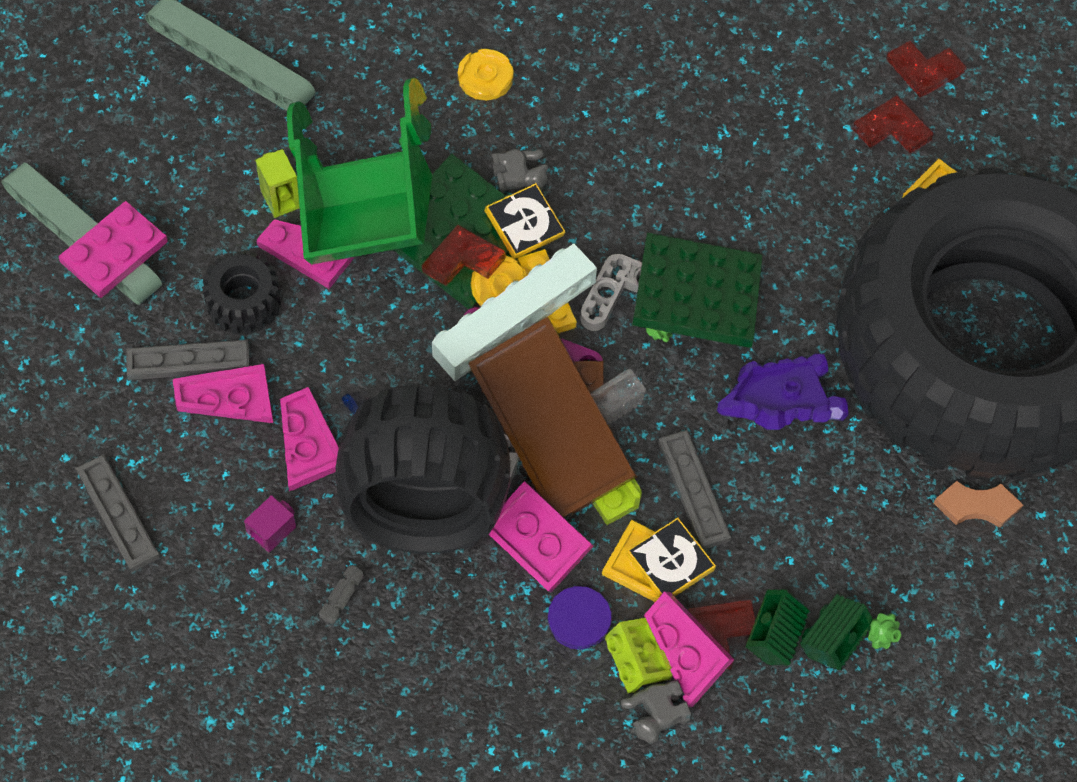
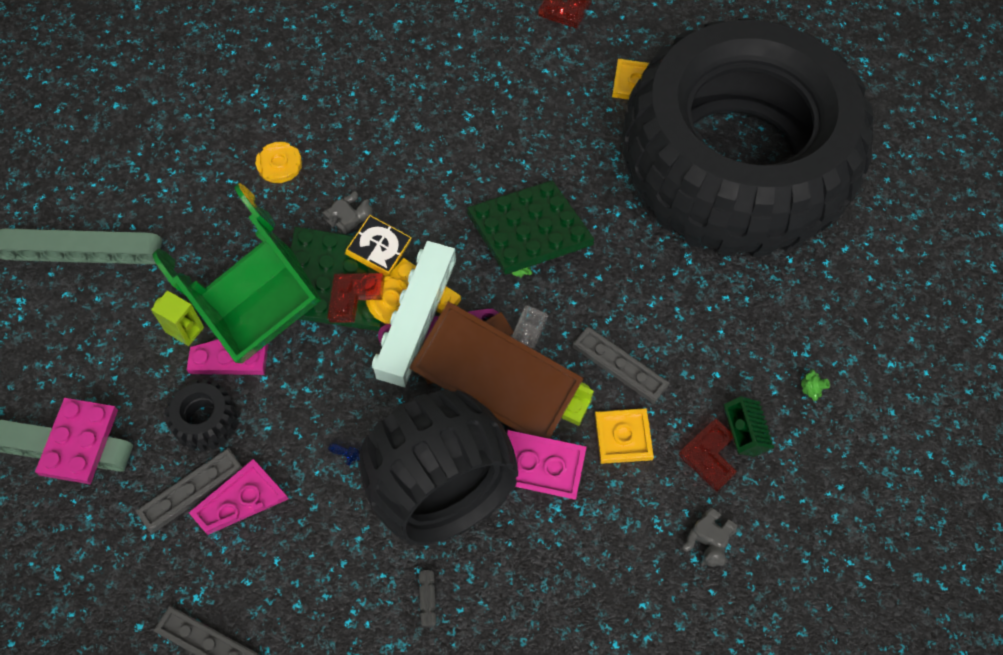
camera: 30 degrees left, 0 degrees up
magenta brick [244,495,296,553] -> none
dark pink wing [280,387,339,492] -> none
dark purple tile [547,586,611,650] -> none
light grey beam [580,254,642,331] -> none
lime bracket [605,618,673,693] -> none
tile [626,518,716,597] -> none
dark pink wing [644,591,734,707] -> none
dark purple shield [717,353,849,430] -> none
dark green brick [800,594,873,670] -> none
clear red plate [852,95,934,154] -> none
nougat tile [934,481,1023,528] -> none

